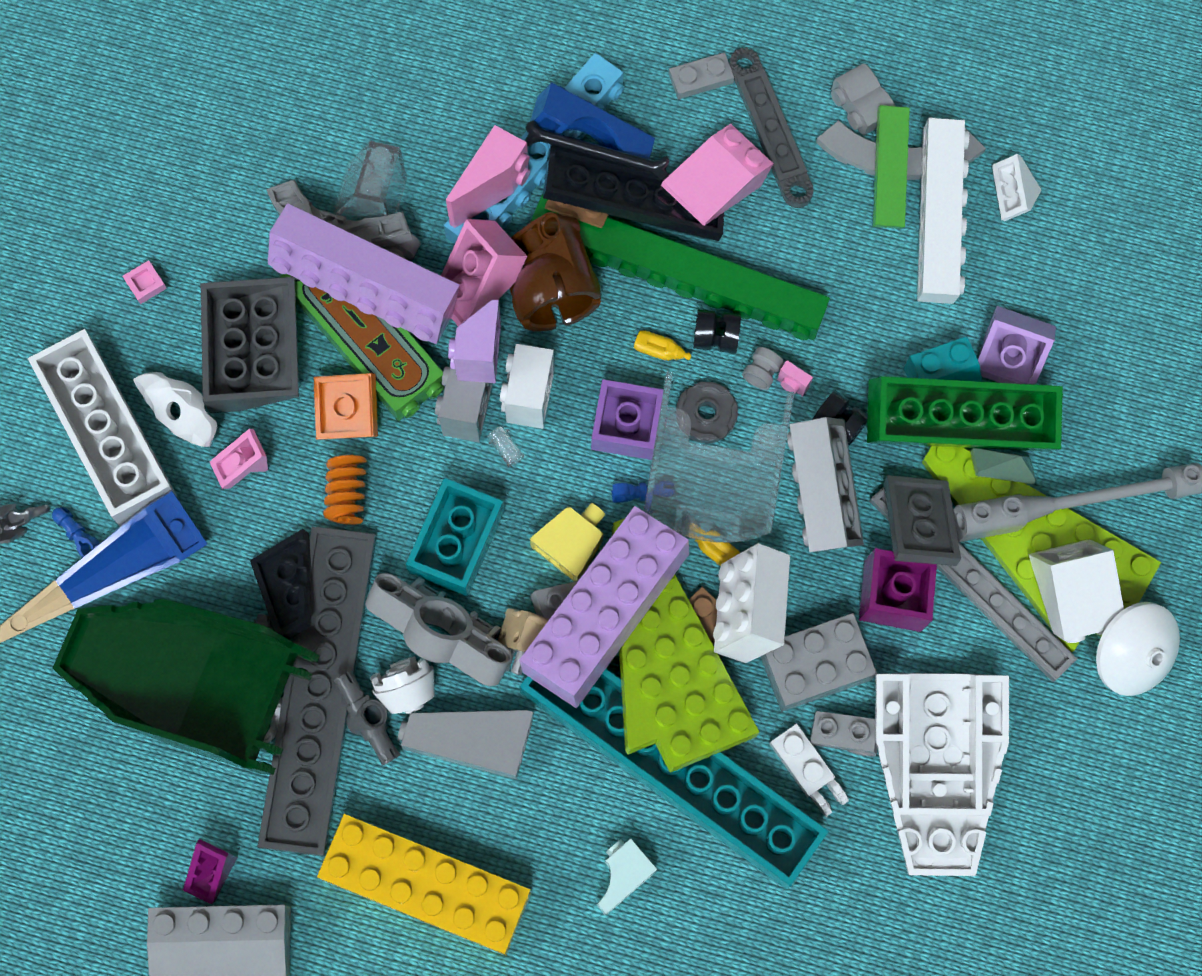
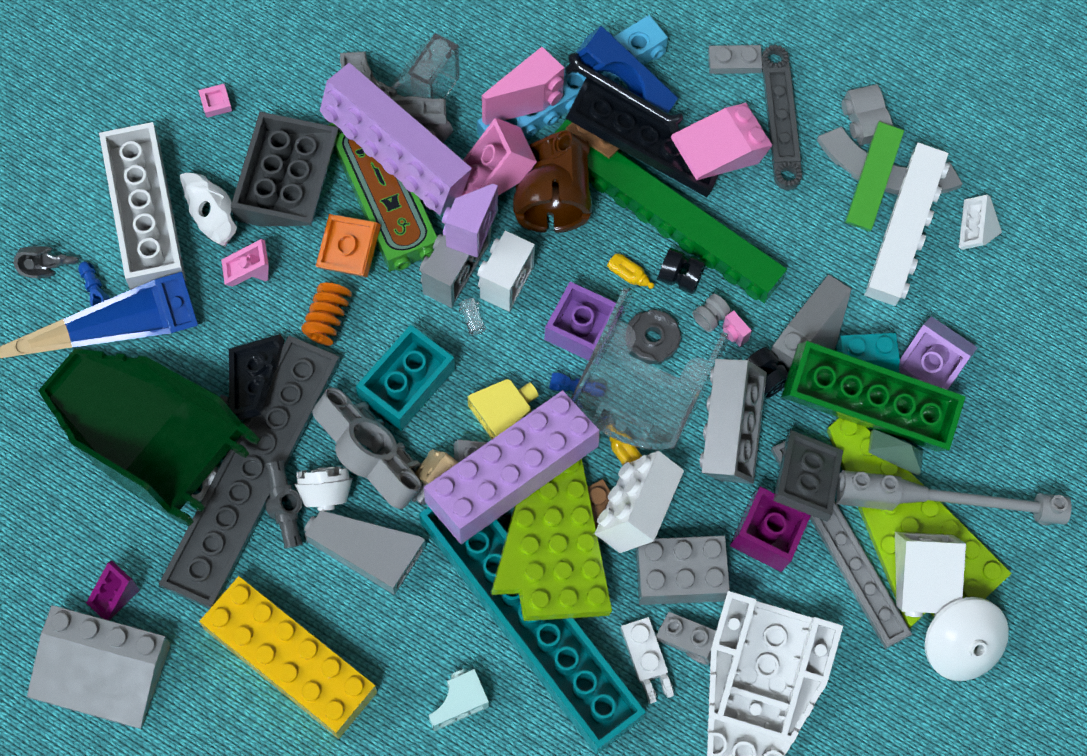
camera: 15 degrees right, 5 degrees down
none -> light grey wedge [771,274,851,371]

